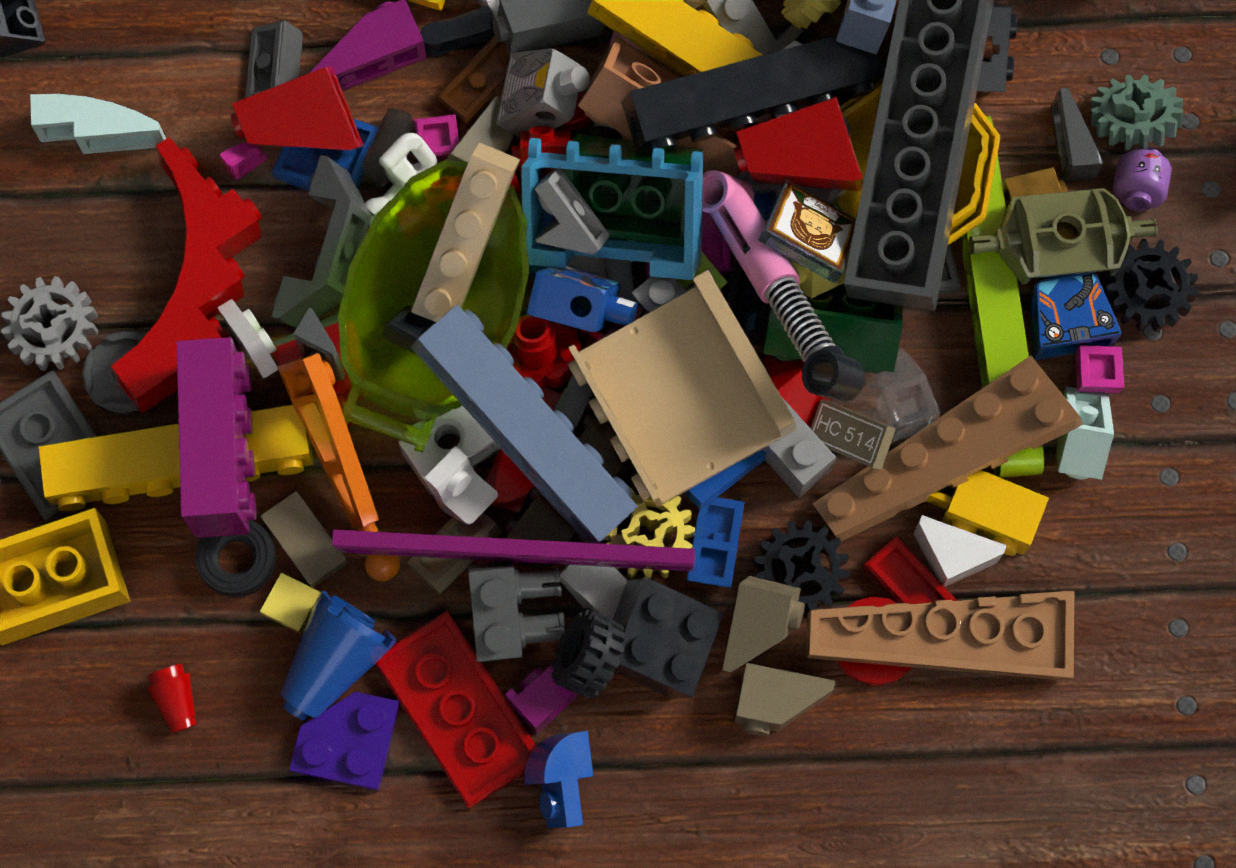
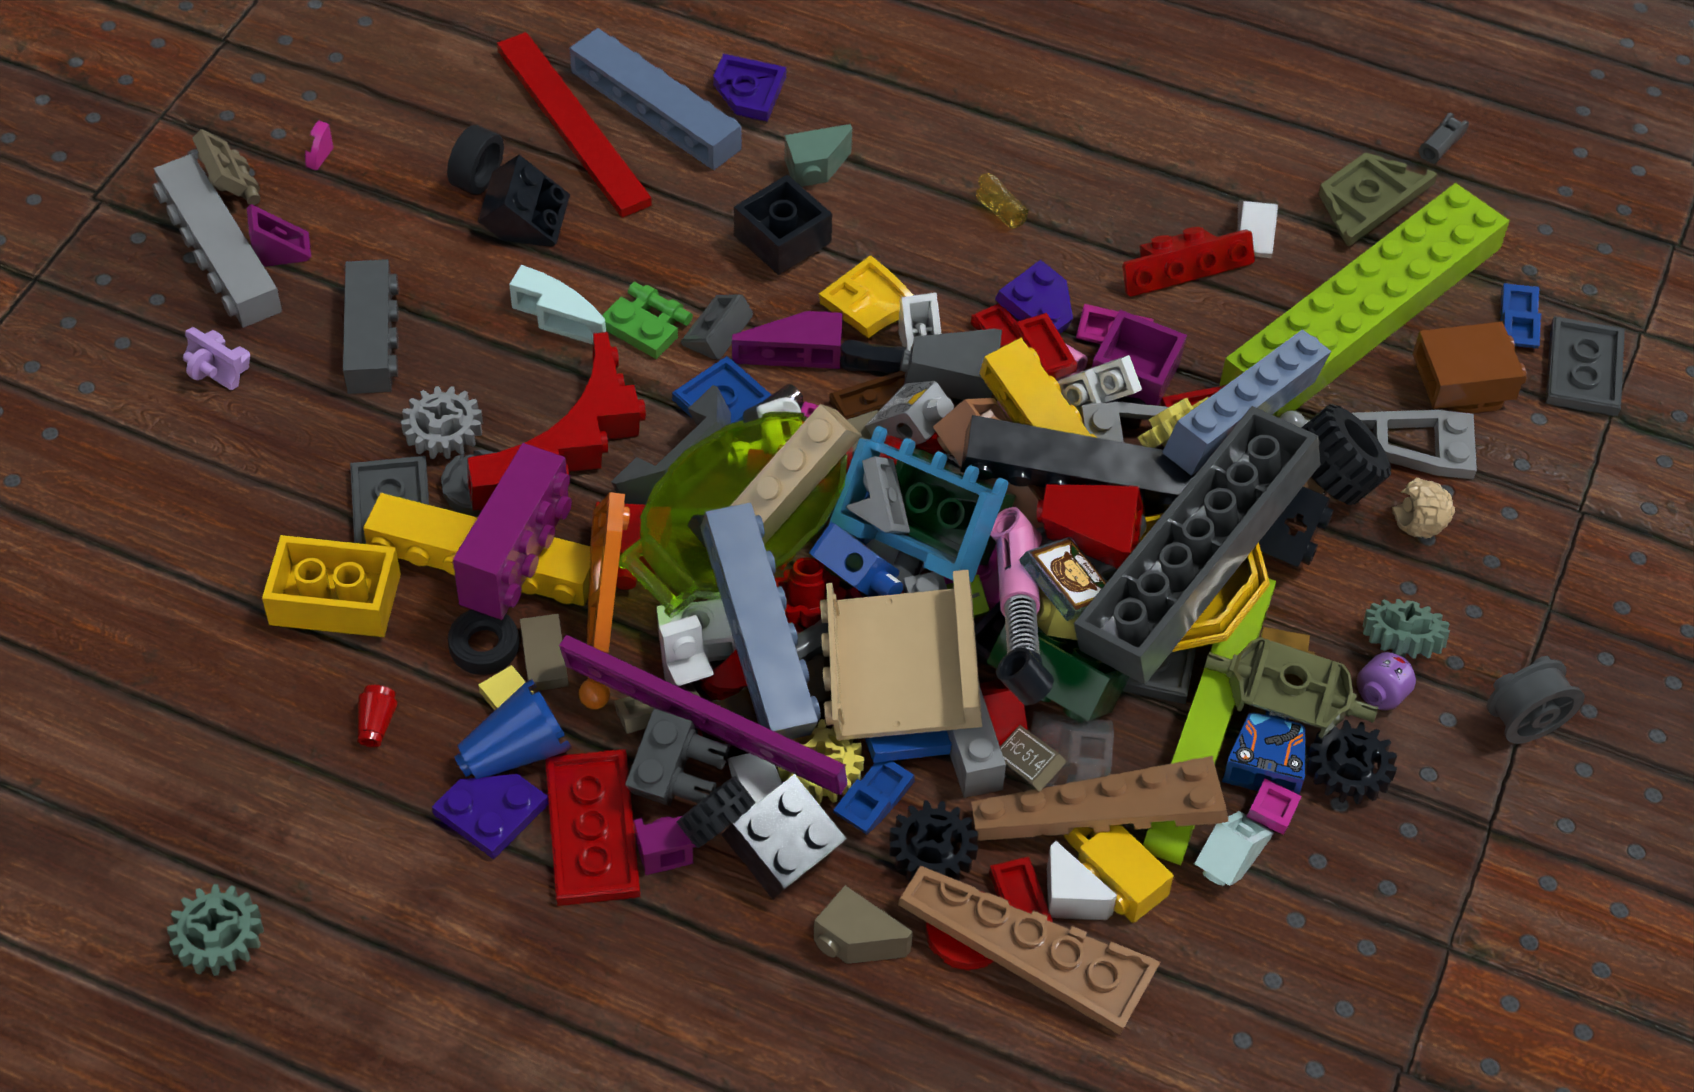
camera: 25 degrees right, 20 degrees down
white plate [217,299,278,379] -> none
dark pink tile [219,142,268,182] -> none
red slope [231,66,364,150] -> none
dark grey slope [293,308,346,381] -> none
blue brick [524,731,594,828] -> none
dark tan slope [722,576,805,672] -> none
dark grey slope [1050,88,1103,182] -> none
none -> bright green plate [602,282,693,359]

